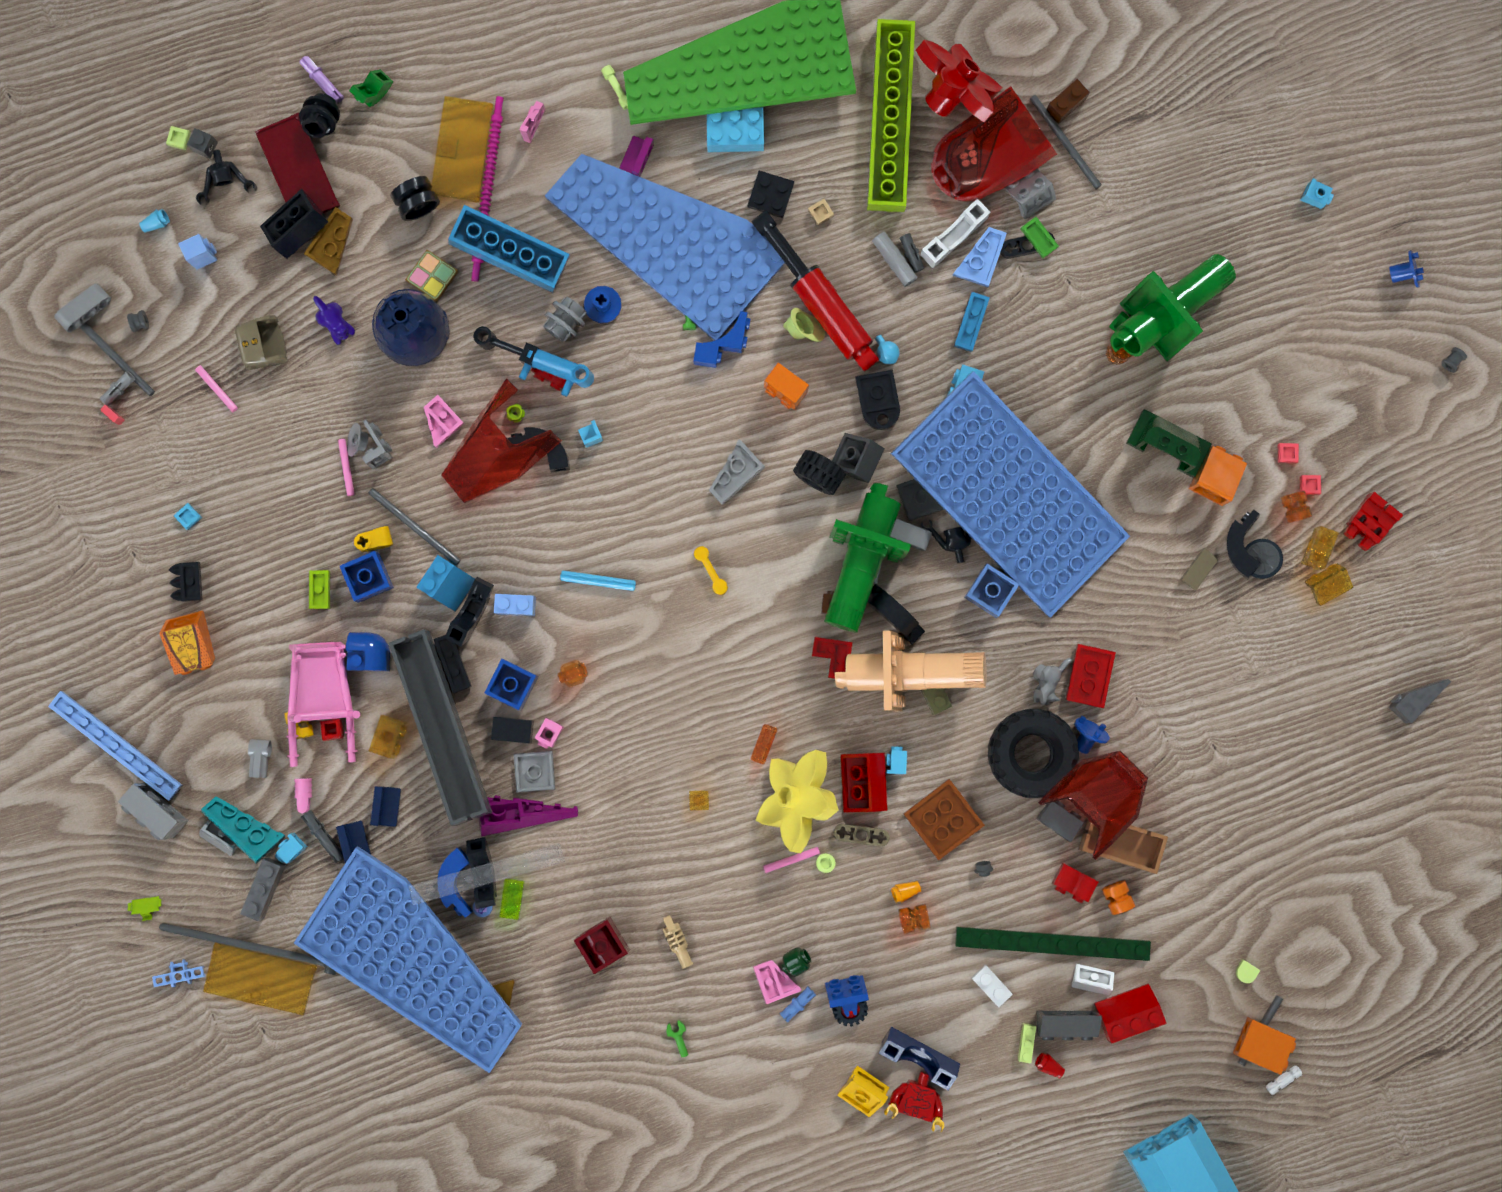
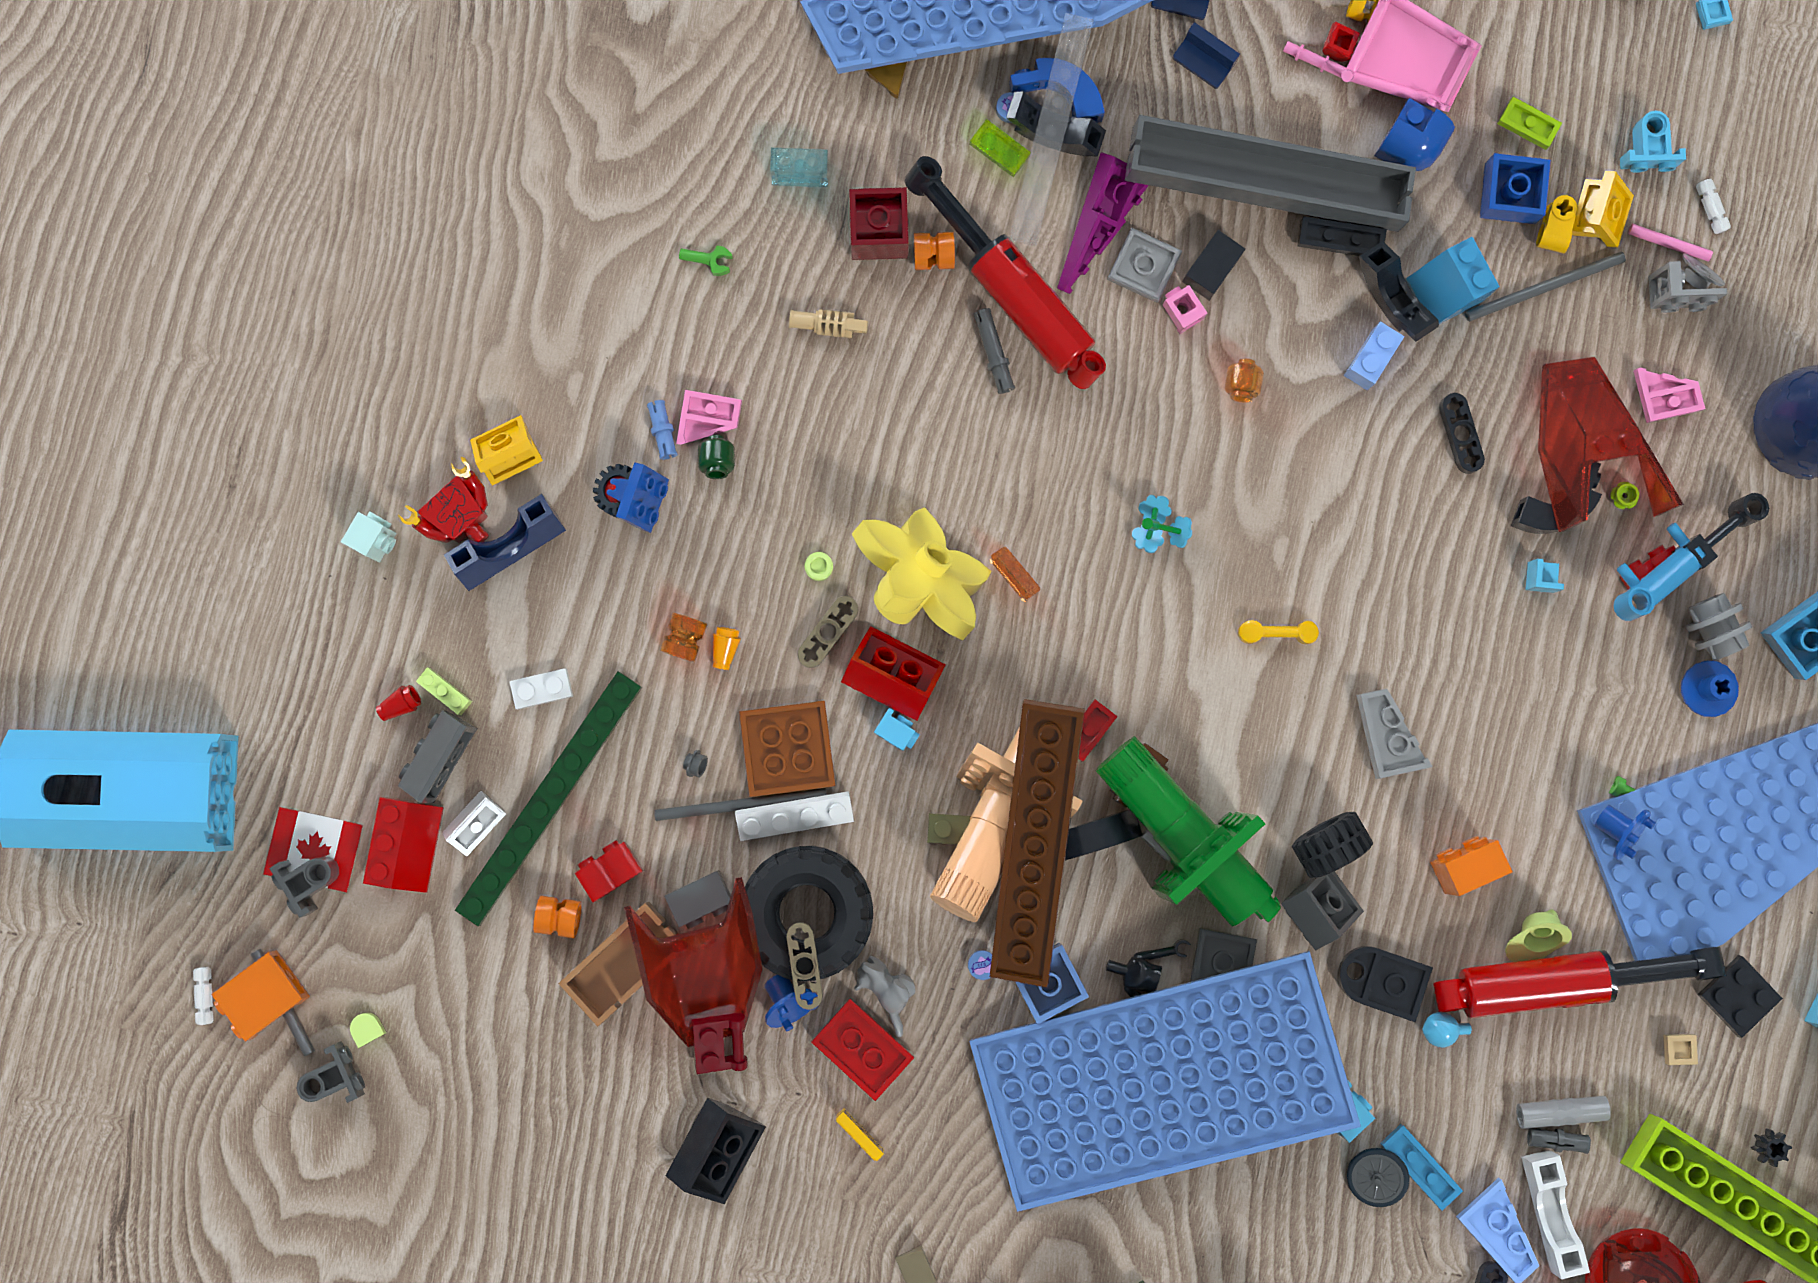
camera: 115 degrees right, 0 degrees up
clear yellow brick [369,714,407,759] -> none
blue brick [484,658,539,711] -> none
medium azure axle [560,571,636,591] -> none
clear yellow plate [689,790,709,811] -> none
blue arch [693,311,751,368] -> none
bright pink bar [763,847,820,873] -> none
light grey beam [891,519,932,551] -> none
none -> red sticker [263,807,363,893]
none -> dark grey pin [269,857,339,918]
none -> dark grey pin [296,1041,365,1103]
none -> light aqua brick [341,511,397,563]
none -> dark grey piece [655,788,827,821]
none -> black slope [665,1097,766,1205]
none -> dark red plate [692,1013,748,1075]
none -> white plate [735,791,854,841]
none -> clear light blue window [770,148,829,187]
none -> dark tan beam [787,922,823,1010]
none -> yellow tile [836,1108,884,1161]
none -> red piece [905,156,1106,389]
none -> orange wheel [914,232,955,270]
none -> medium blue tile [968,950,992,980]
none -> dark grey pin [973,308,1015,394]
none -> reddish brown plate [989,699,1085,987]
none -> medium azure plant [1132,495,1192,553]
none -> dark grey wheel [1347,1148,1410,1207]
none -> black beam [1439,393,1485,474]
none -> yellow bracket [1572,171,1634,248]
none -> blue piece [1595,805,1656,860]
none -> medium azure pin [1620,110,1686,173]
none -> white axle [1696,179,1731,234]
none -> black gear [1751,1128,1792,1167]

